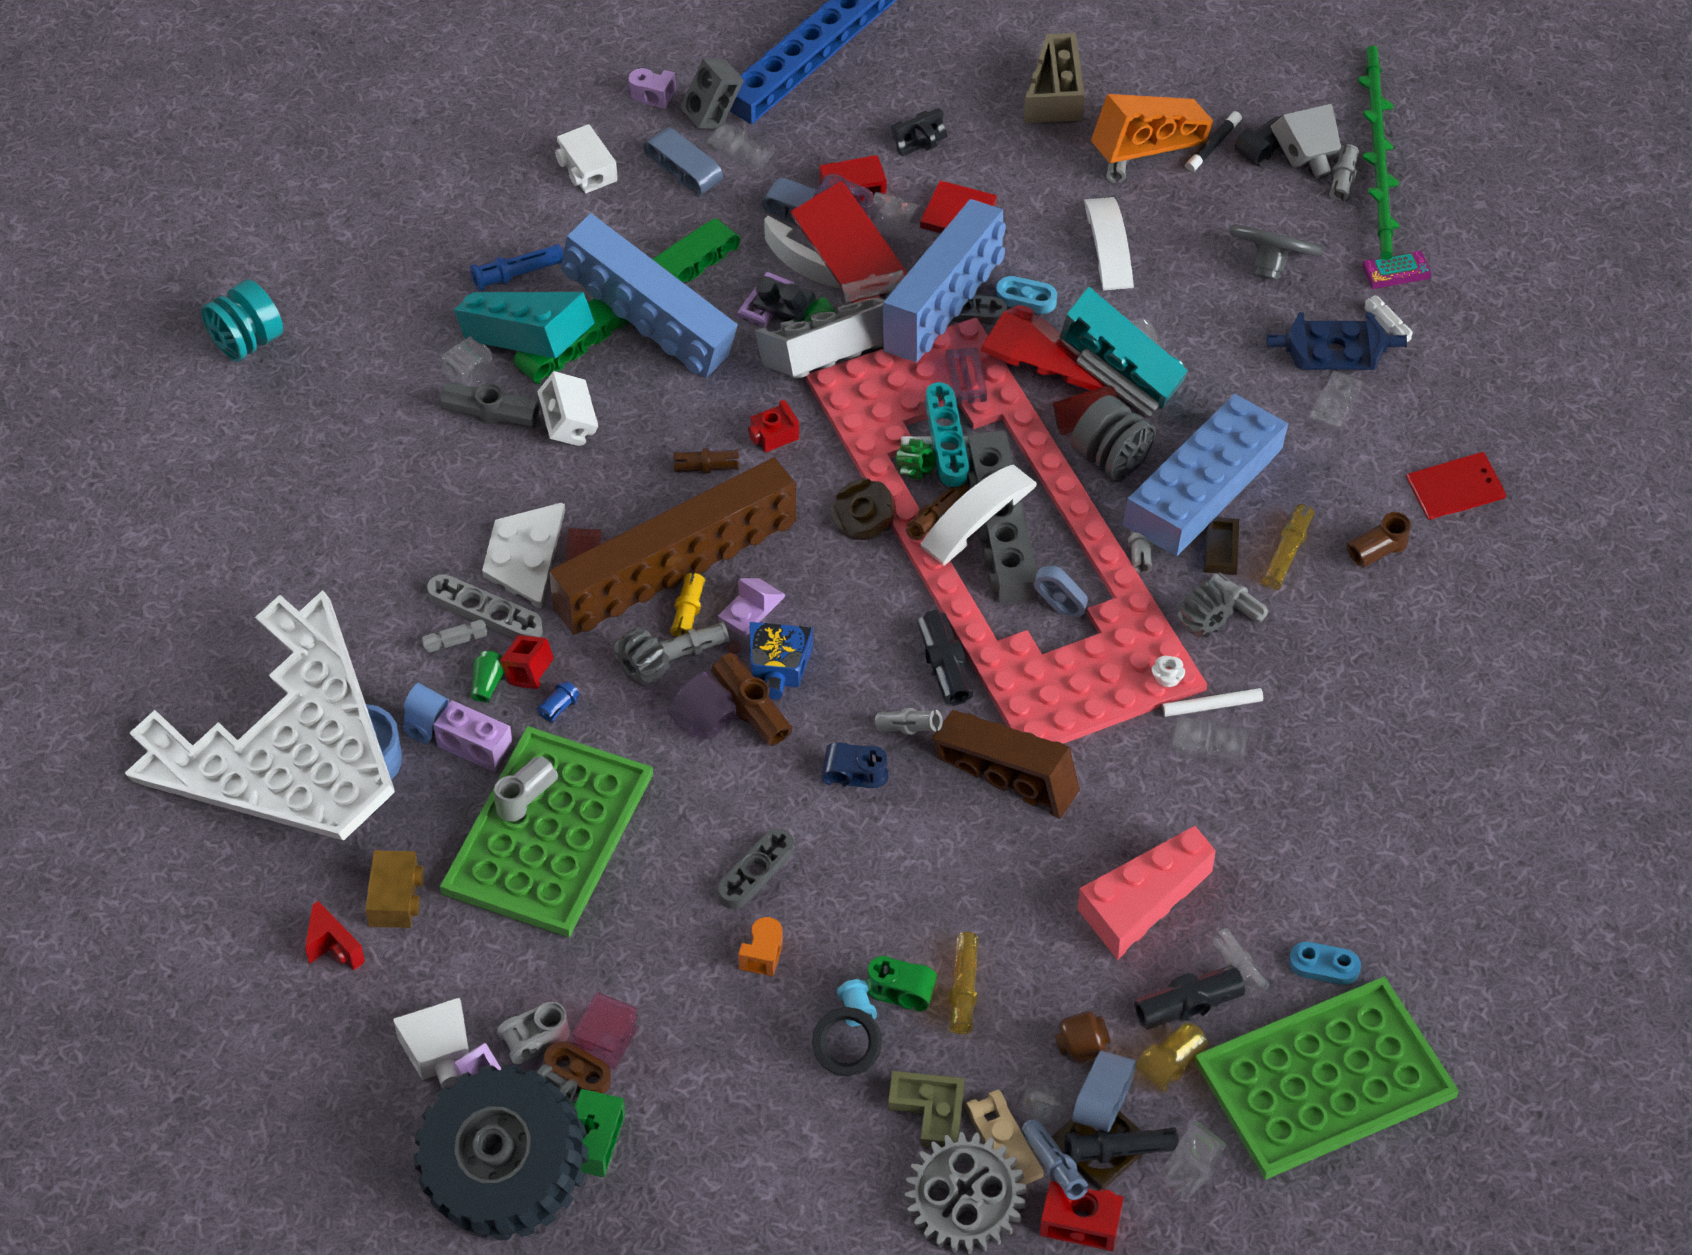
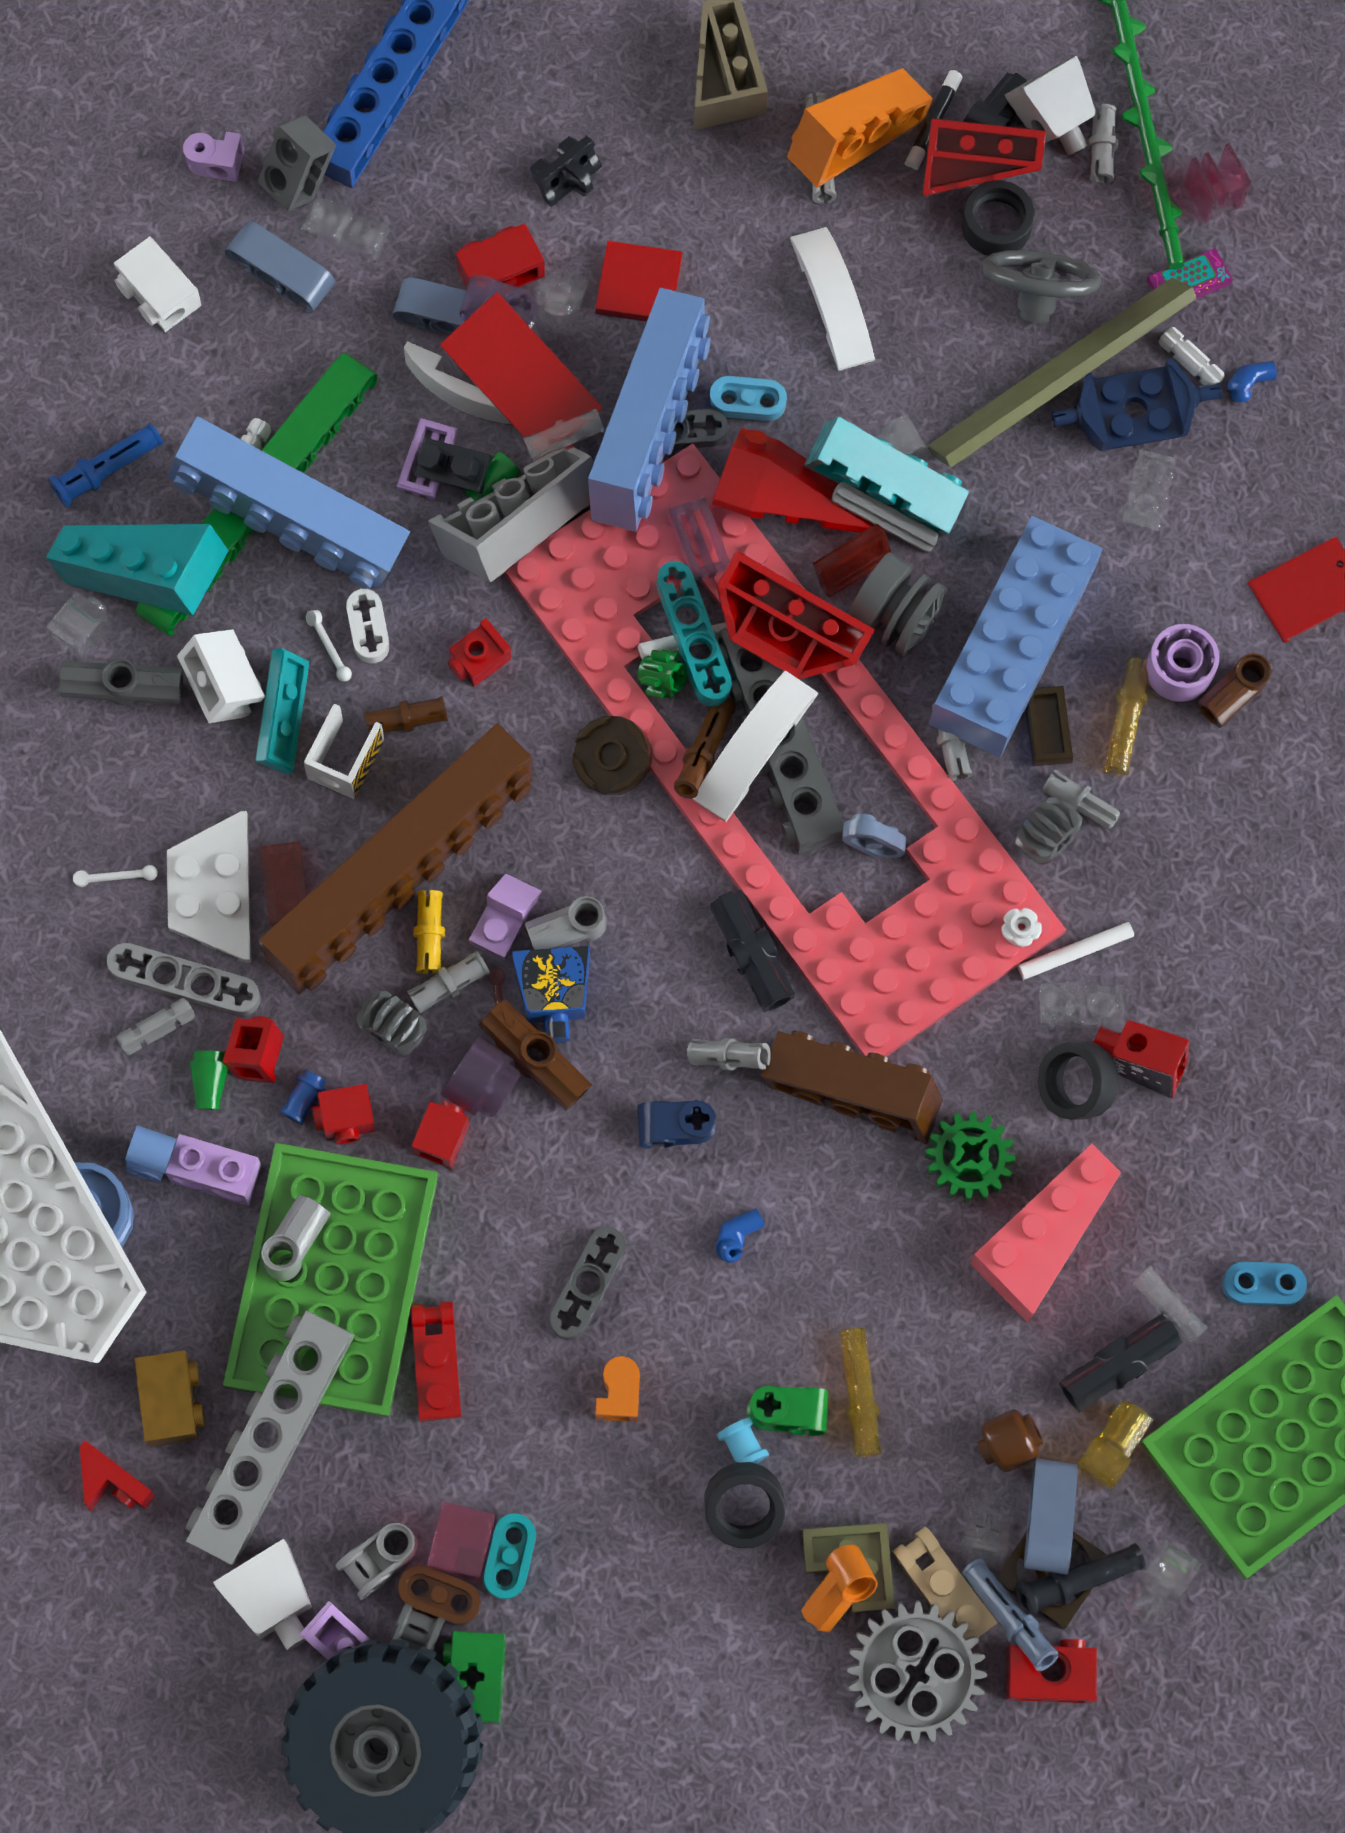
camera: 15 degrees left, 20 degrees up
none -> white hinge [73,865,158,887]
none -> light grey brick [185,1310,355,1565]
none -> teal tile [255,648,310,774]
none -> white piece [304,704,384,799]
none -> white hinge [306,610,352,682]
none -> red brick [312,1083,376,1145]
none -> white beam [346,589,389,663]
none -> red brick [411,1101,470,1169]
none -> red plate [411,1301,462,1422]
none -> teal plate [482,1513,536,1600]
none -> light grey piece [524,896,607,950]
none -> red wedge [716,550,875,680]
none -> blue arm [716,1208,765,1263]
none -> orange piece [801,1545,878,1632]
none -> red wedge [923,118,1046,196]
none -> green gear [925,1111,1016,1203]
none -> olive tile [927,278,1197,467]
none -> black tyre [961,180,1035,256]
none -> black tyre [1037,1041,1119,1120]
none -> red torso [1093,1020,1189,1099]
none -> lavender piece [1145,624,1219,702]
none -> clear pink piece [1183,143,1252,223]
none -> blue arm [1228,361,1277,403]

